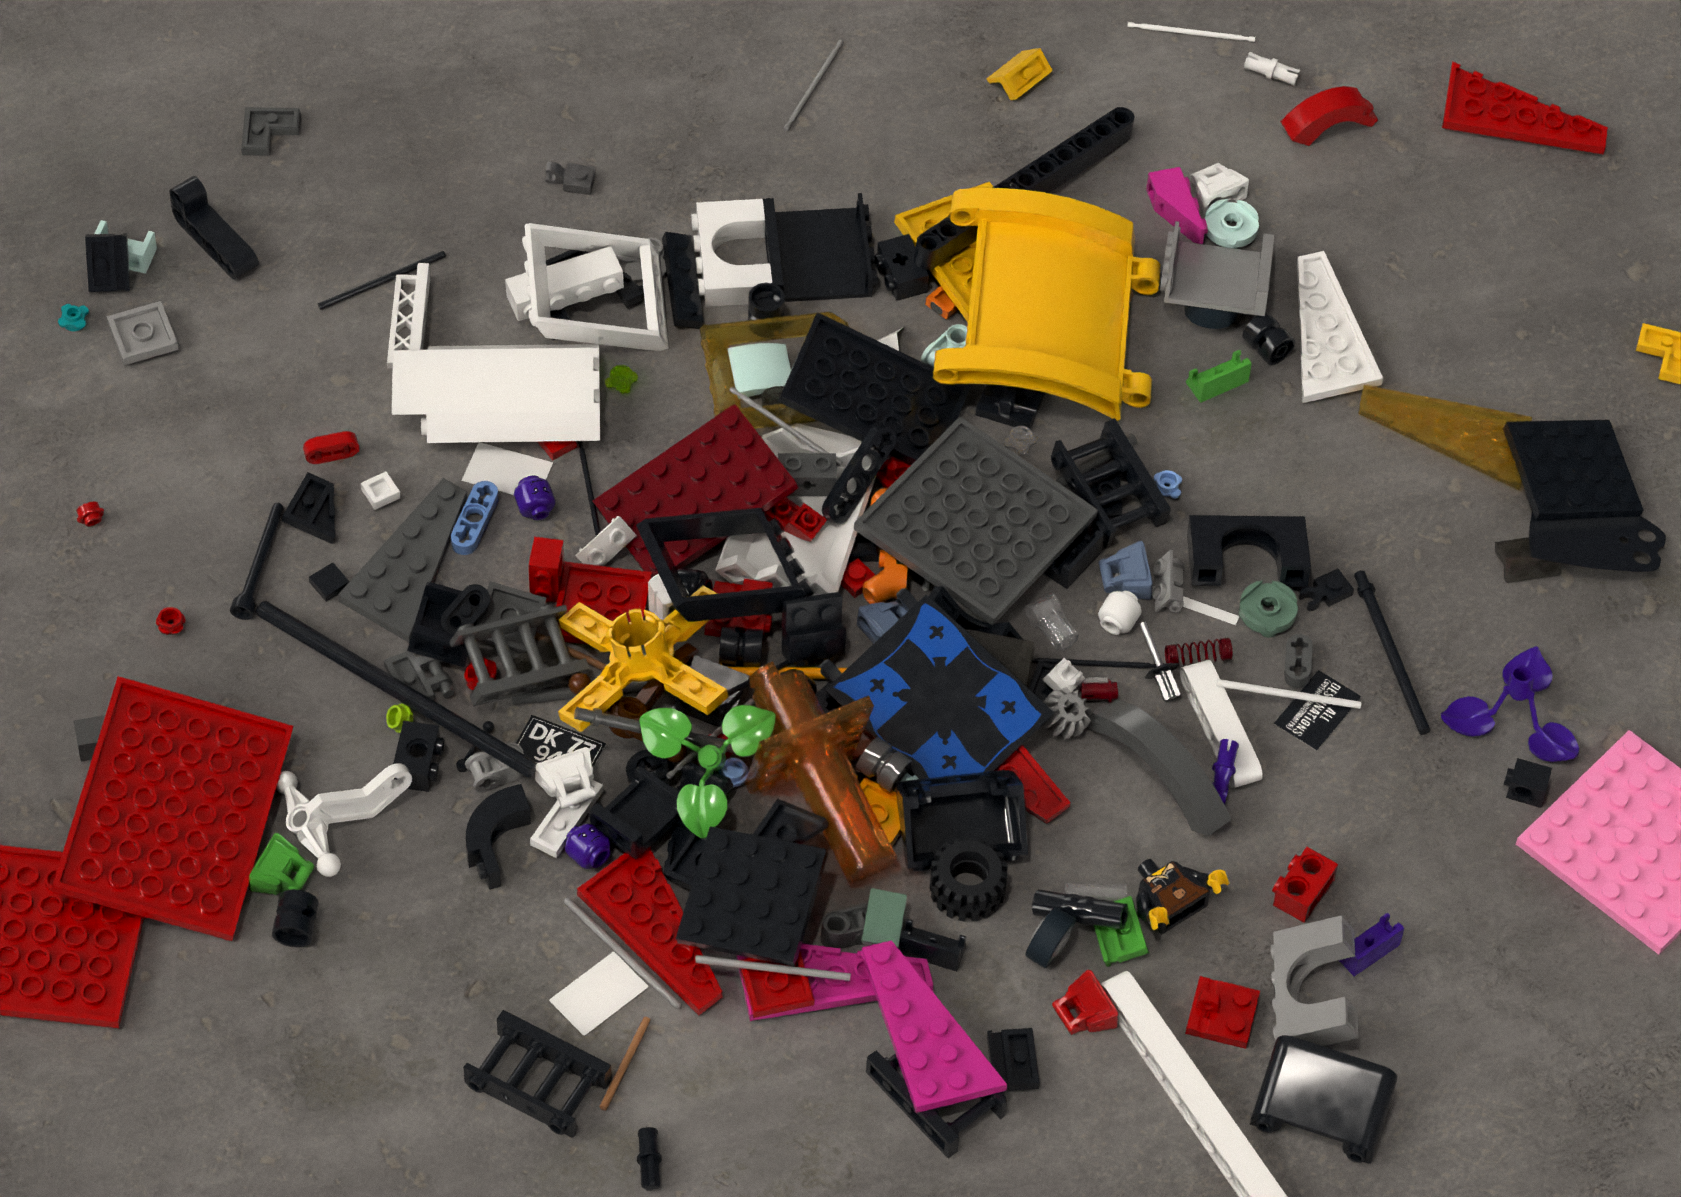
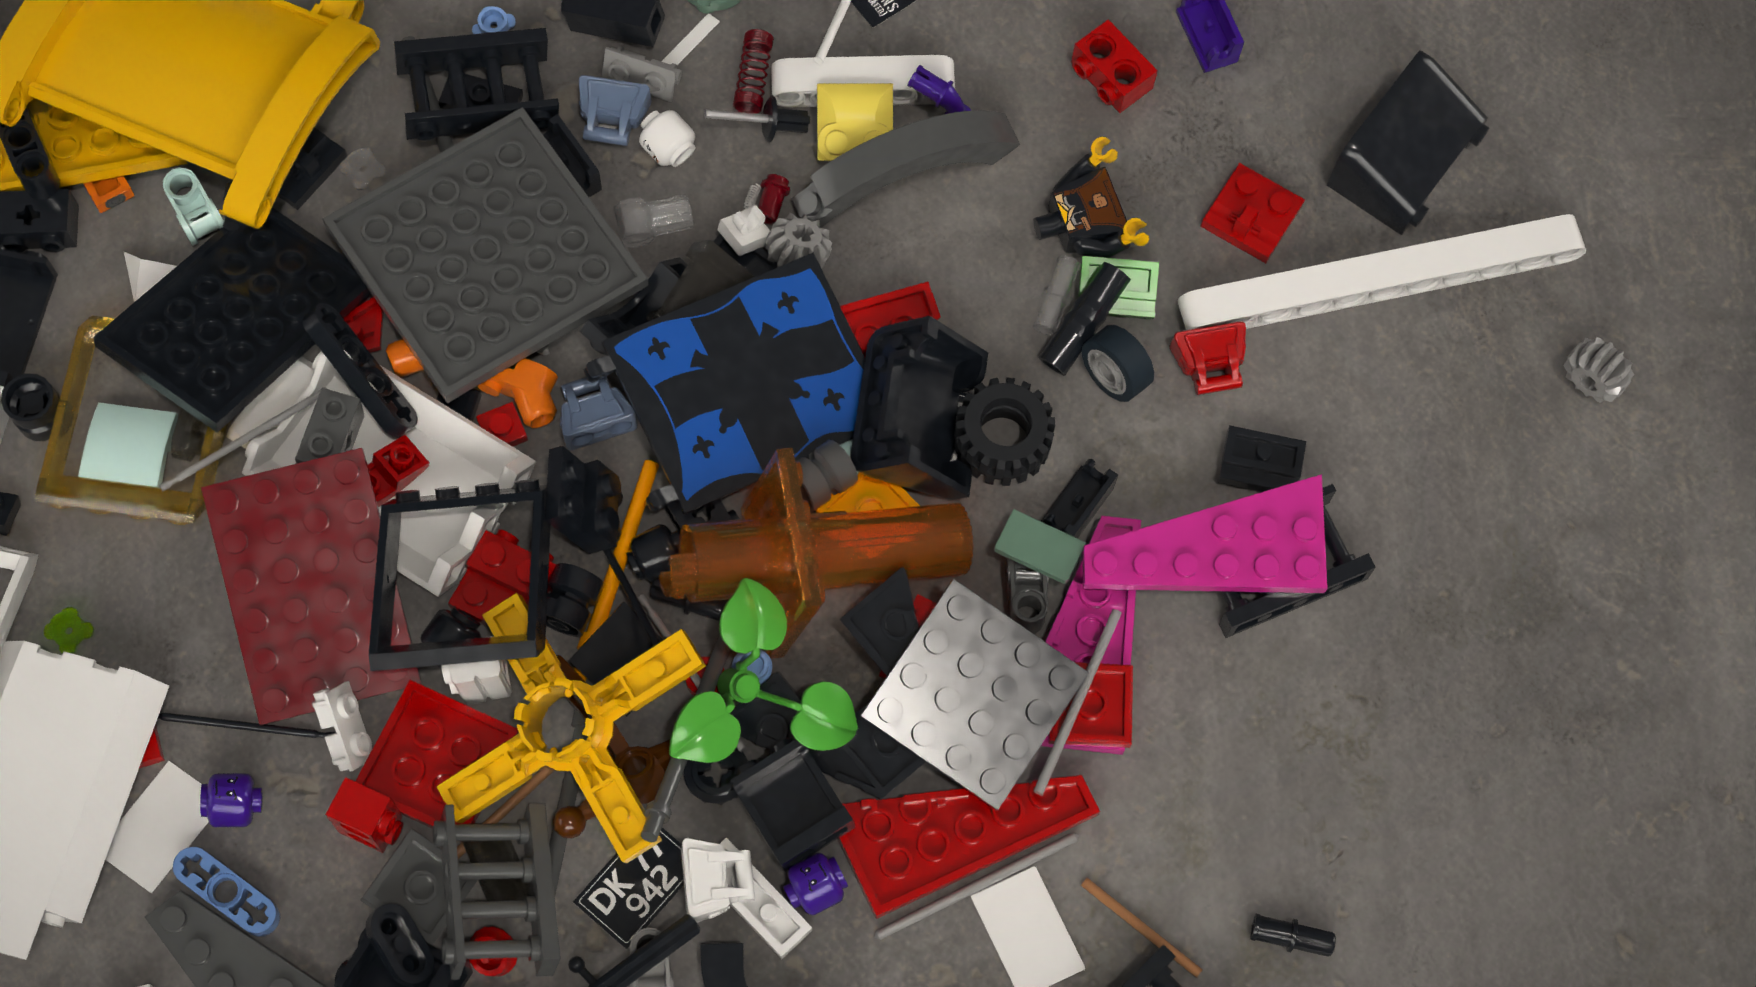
camera: 75 degrees left, 15 degrees up
black piece [1022,657,1164,669] -> none
light grey arch [1271,915,1359,1046] -> none
none -> light yellow slope [817,83,893,161]

